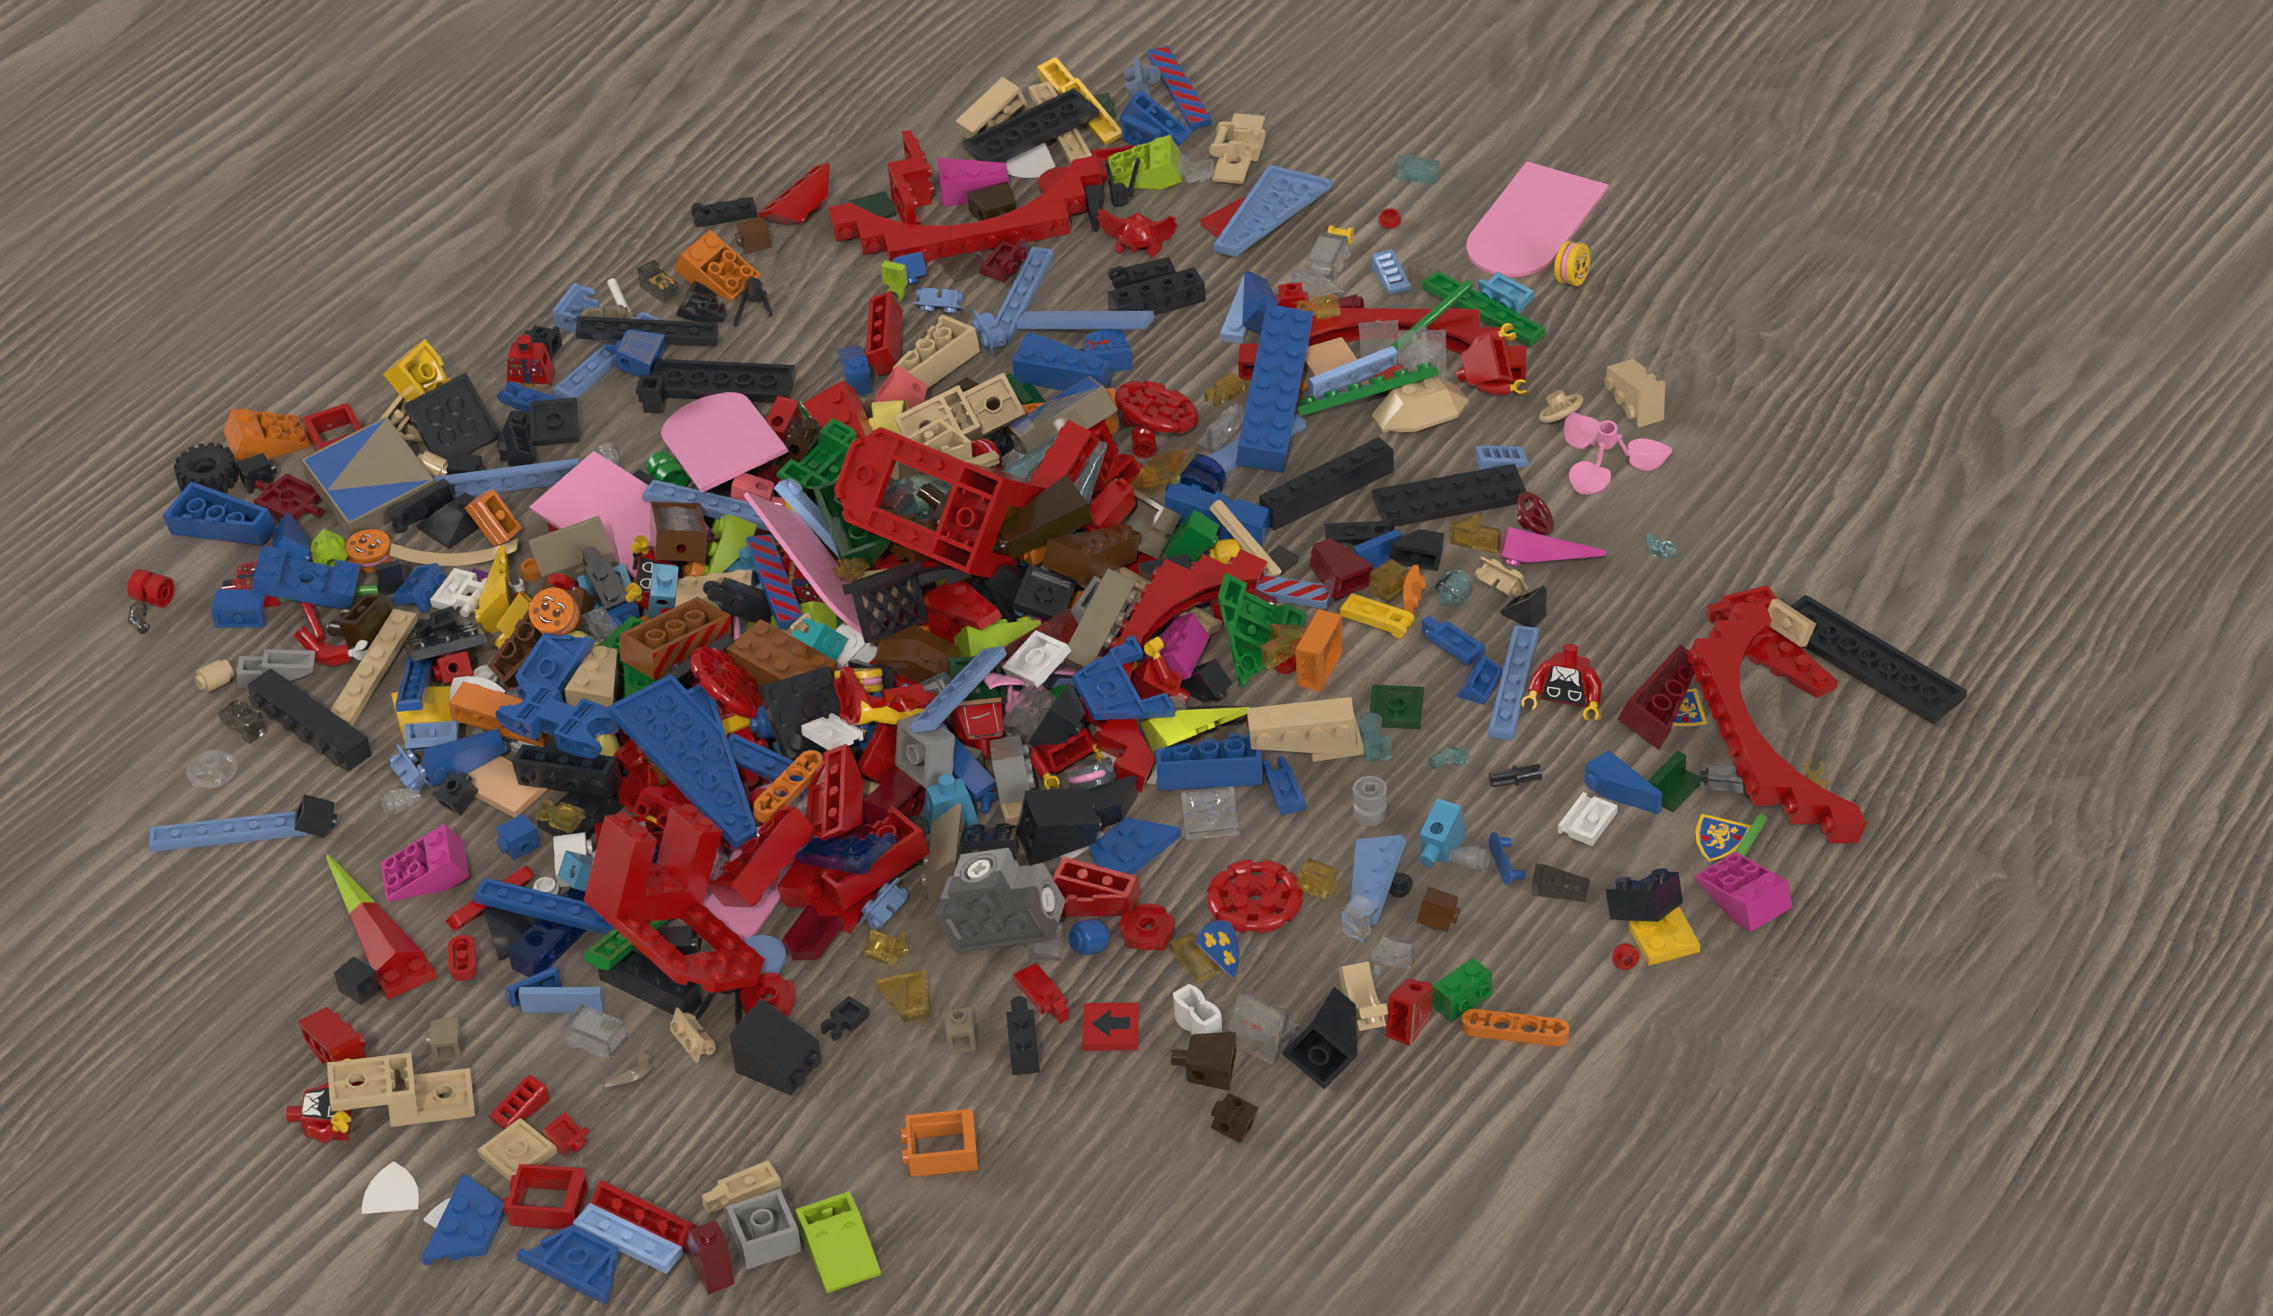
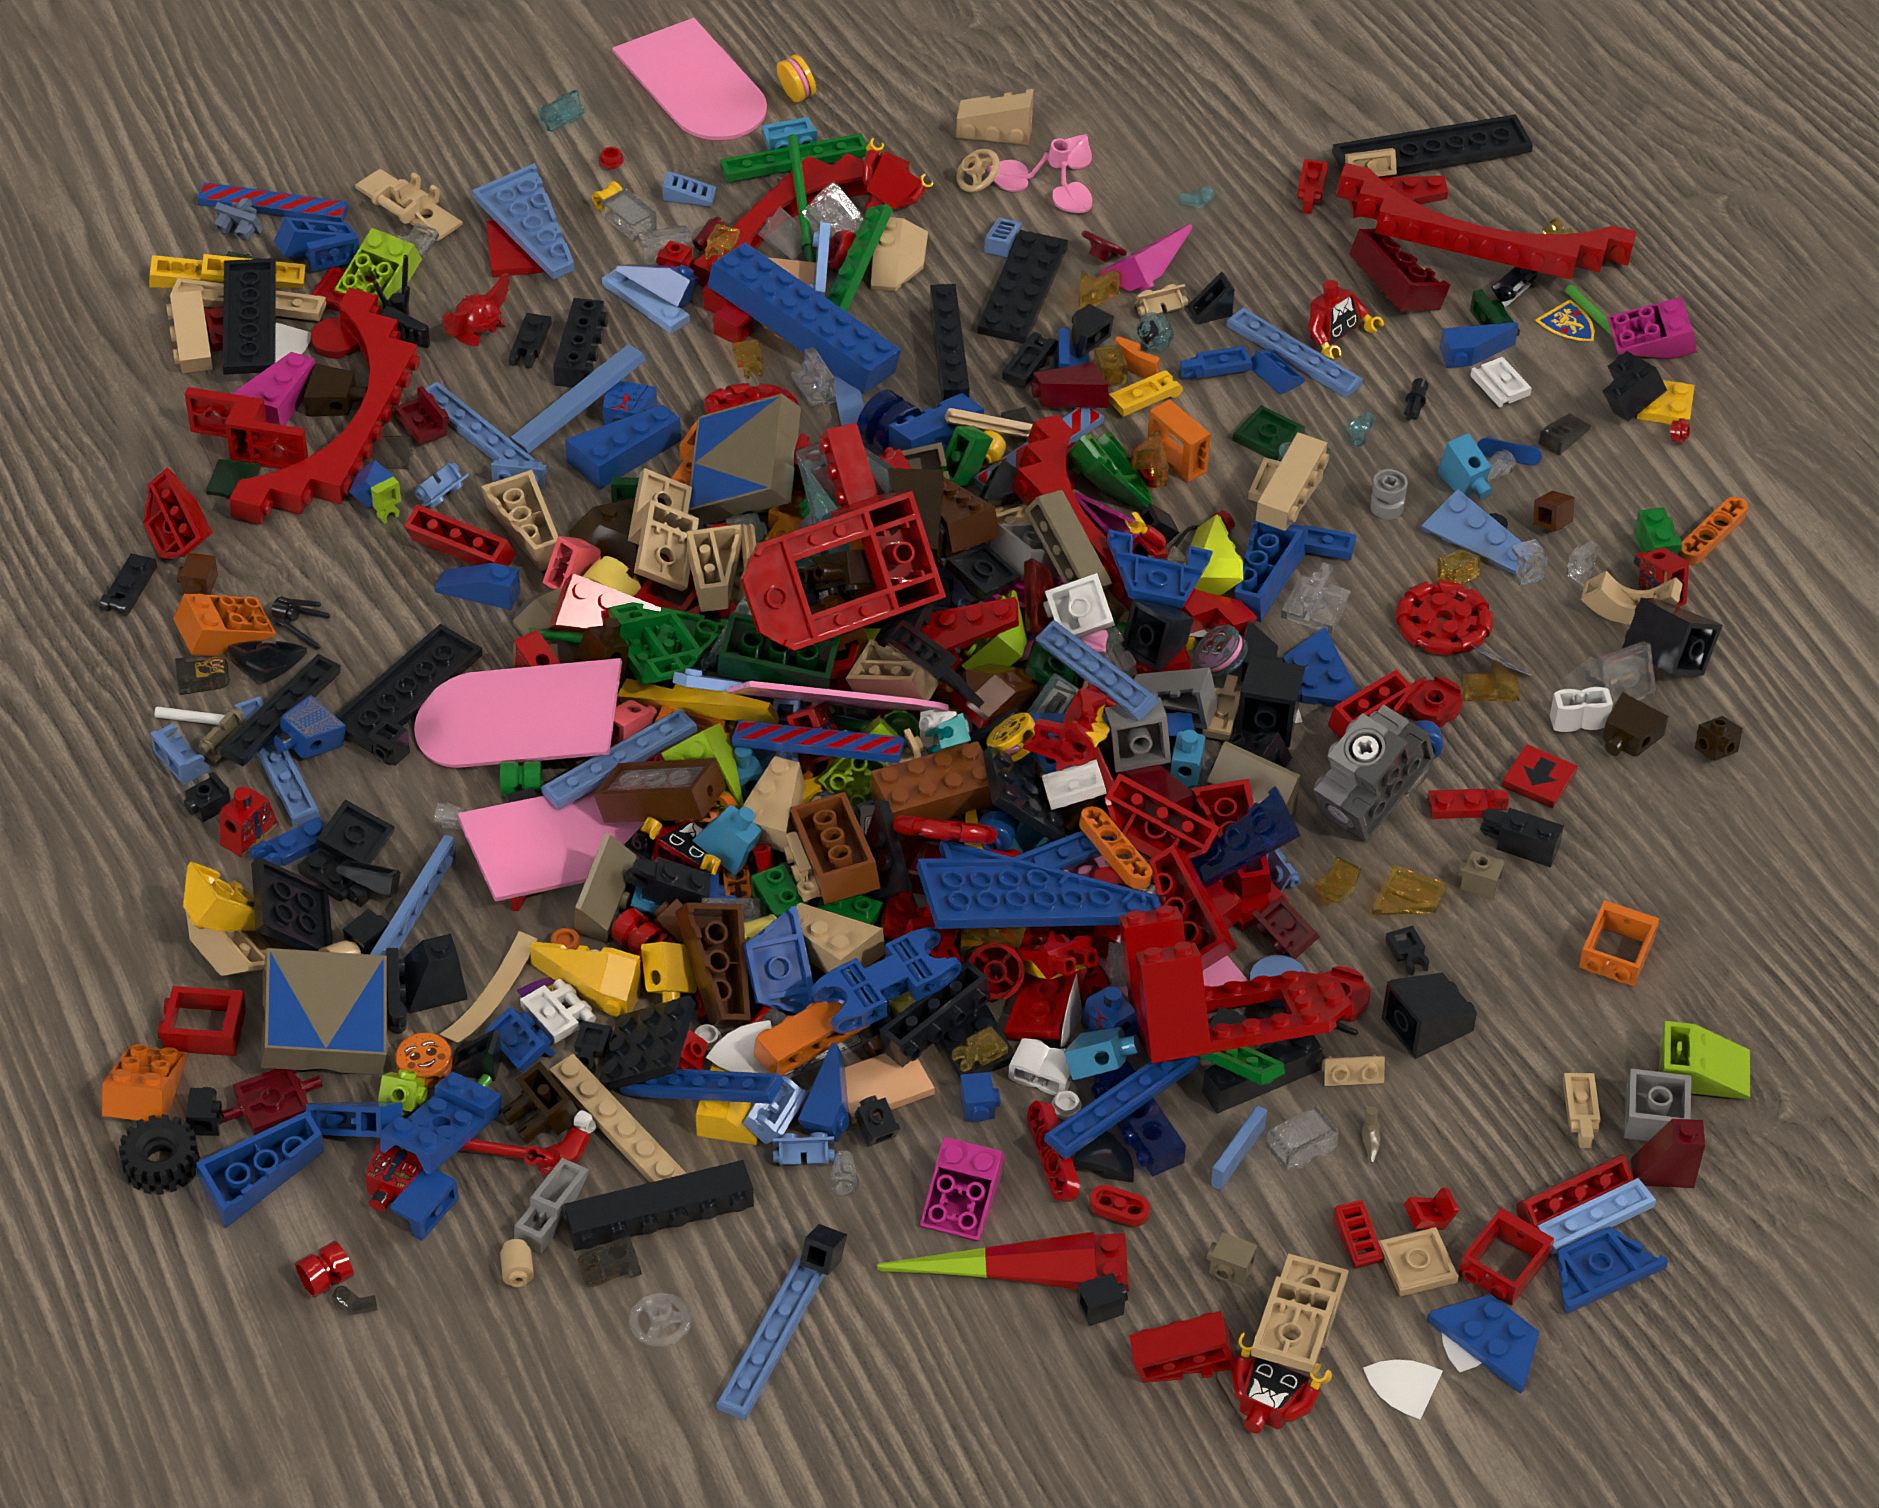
camera: 65 degrees left, 5 degrees up
orange brick [465,489,523,547] -> none
blue slope [505,966,562,1008] -> none
orange head [529,587,580,636] -> none
black hinge [702,577,772,623] -> none
clear yellow plate [832,557,870,582] -> none
clear yellow piece [1130,445,1199,490] -> none

